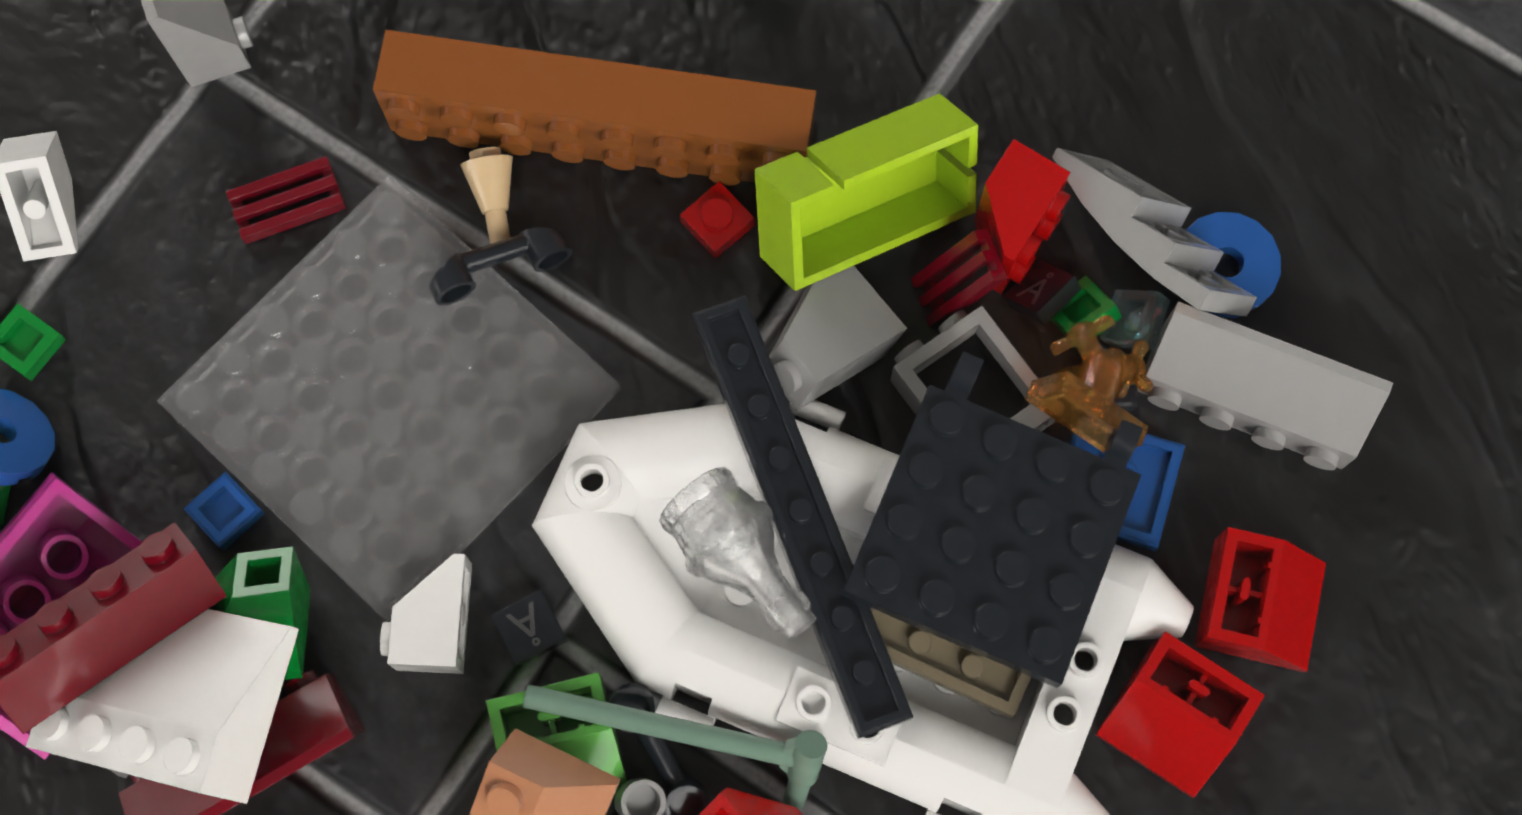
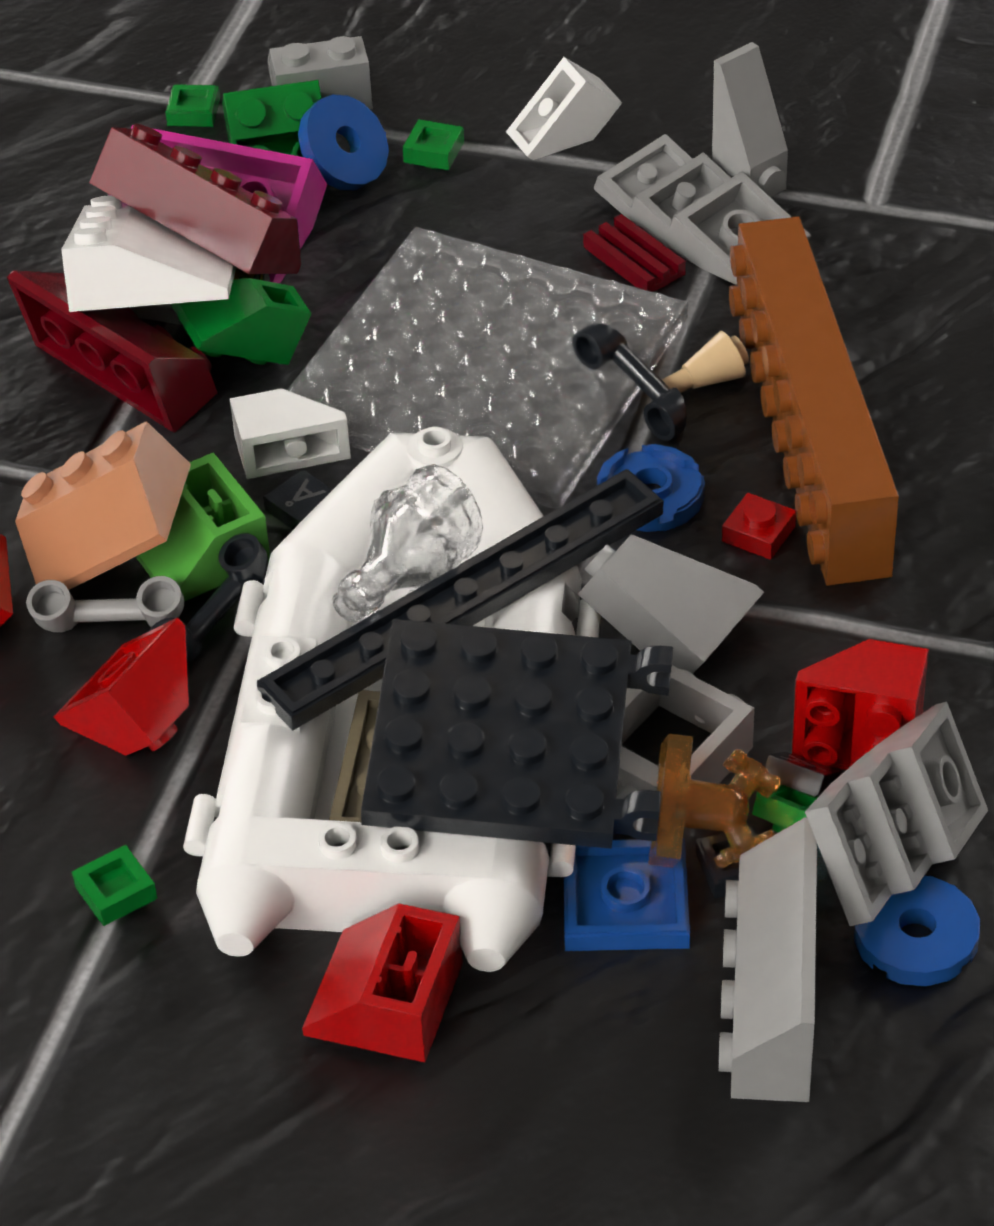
camera: 75 degrees right, 30 degrees down
blue tile [184,472,265,551] -> none
sand green bar [523,684,828,811] -> none
lime piece [755,93,978,291] -> none
dark red tile [910,229,1008,327] -> none
red slope [1194,527,1326,672] -> none
none -> light grey slope [594,134,811,285]
none -> blue tile [597,444,705,532]

